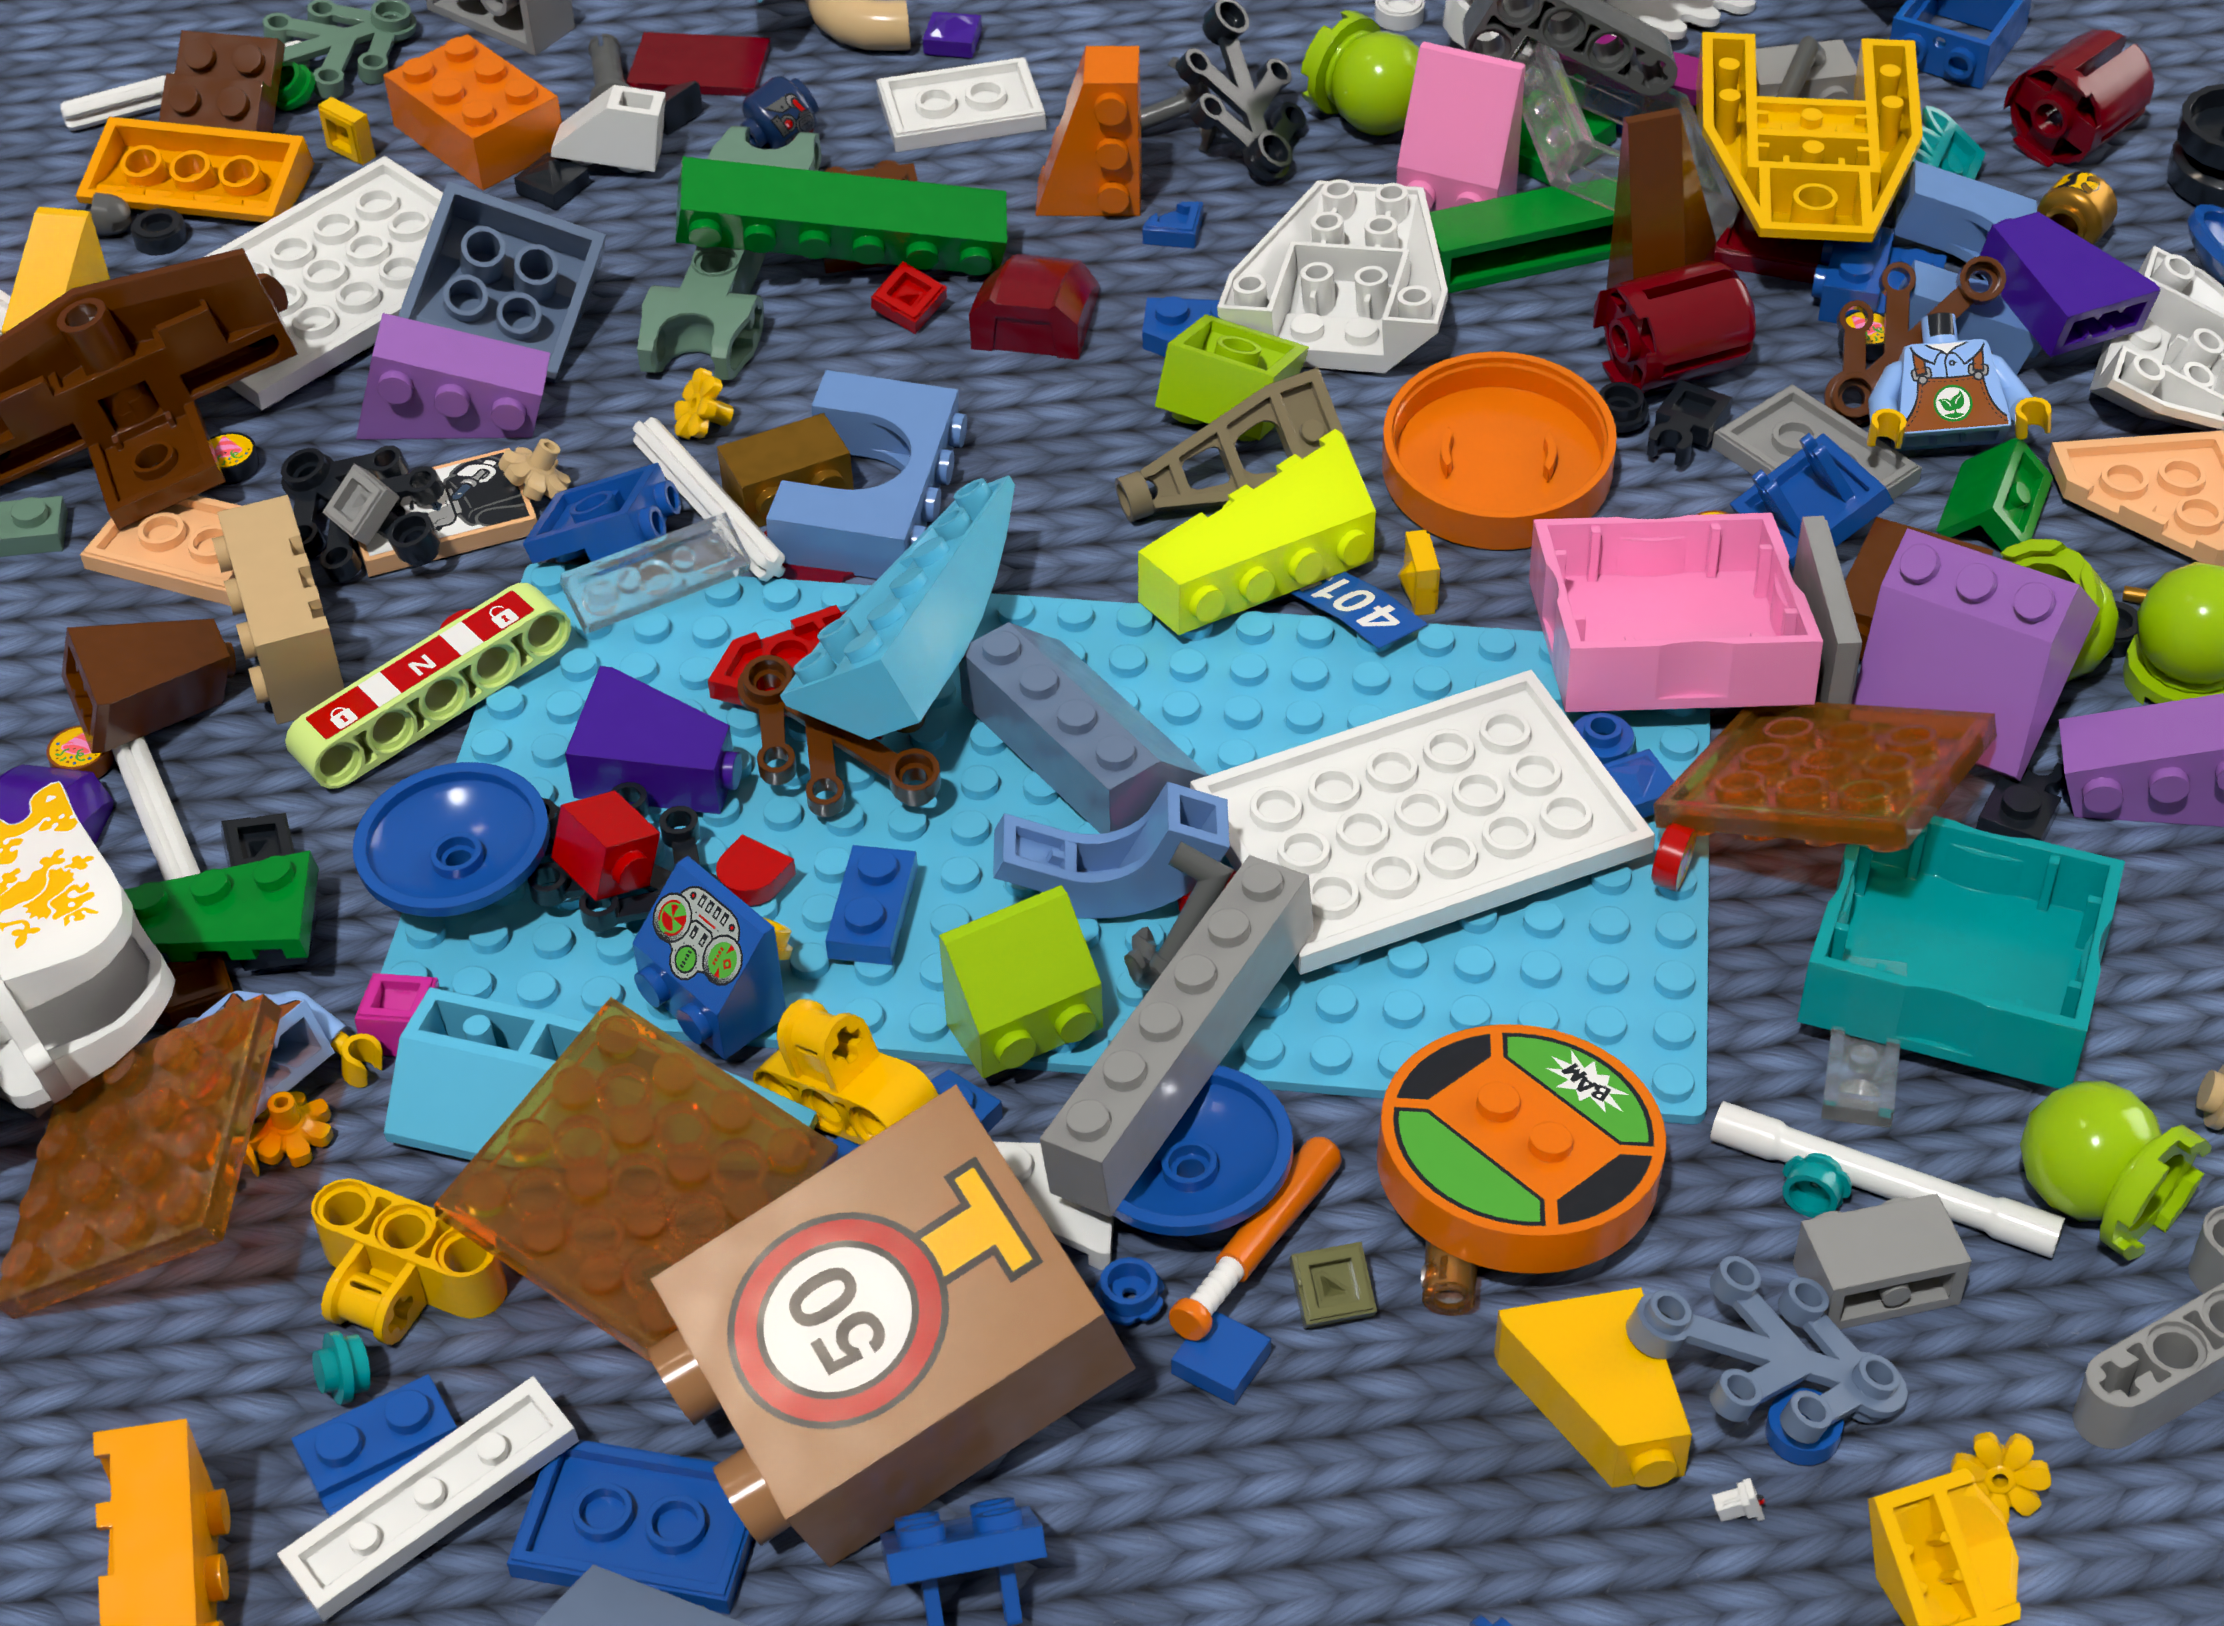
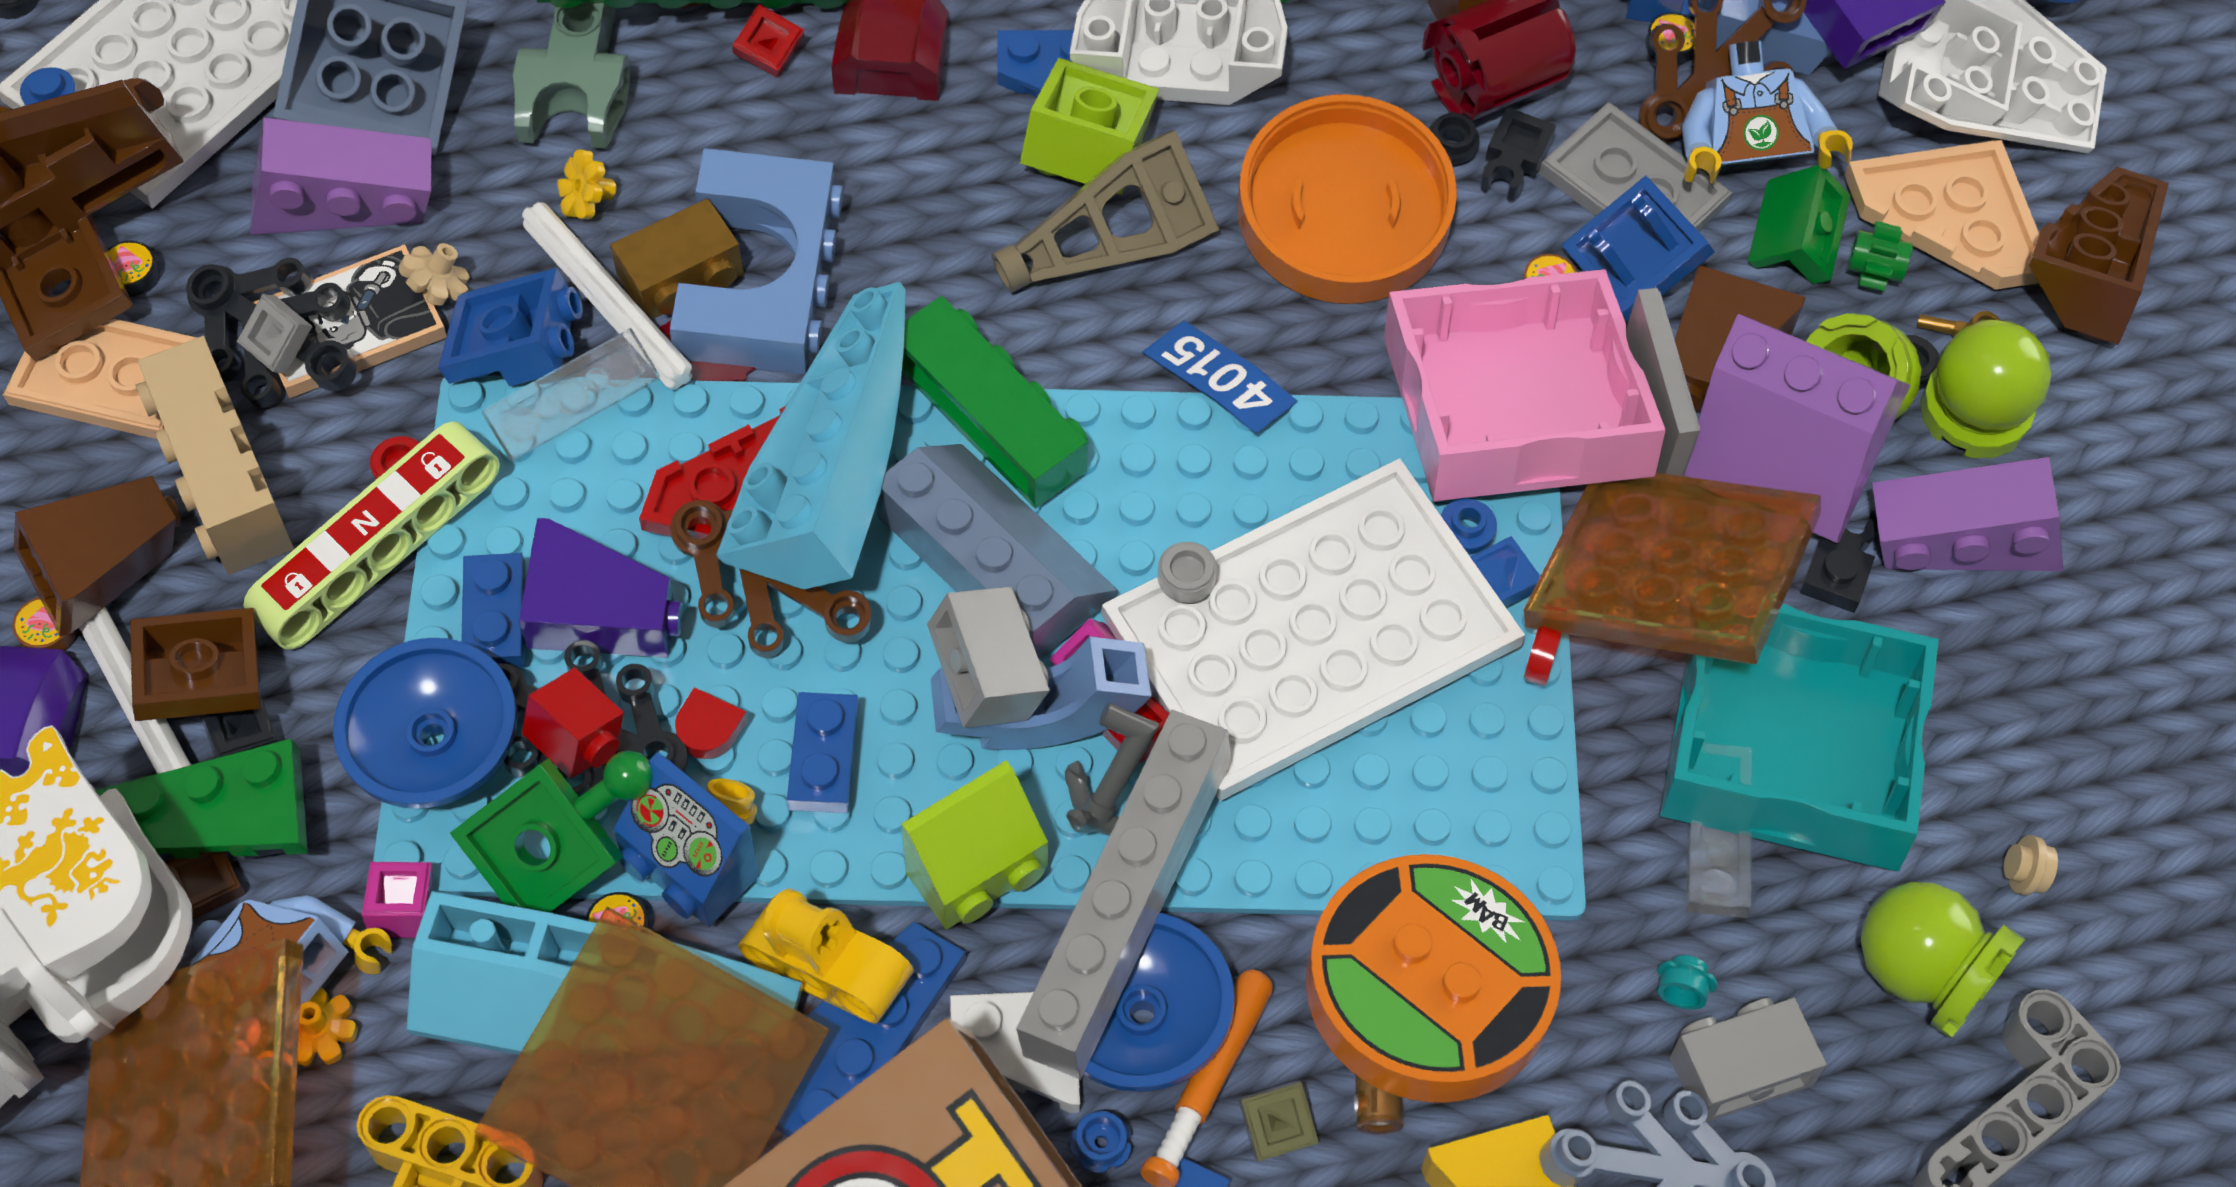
camera: 10 degrees left, 15 degrees up
neon yellow wedge [1138,428,1376,635] -> none
yellow tile [1397,530,1440,616] -> none
white piece [1710,1101,2066,1259] -> none
none -> reddish brown plate [130,608,261,722]
none -> green plate [450,751,653,913]
none -> blue plate [461,553,526,667]
none -> green brick [902,295,1089,509]
none -> light grey brick [927,587,1050,728]
none -> light grey tile [1158,542,1217,603]
none -> green gear [1847,221,1913,292]

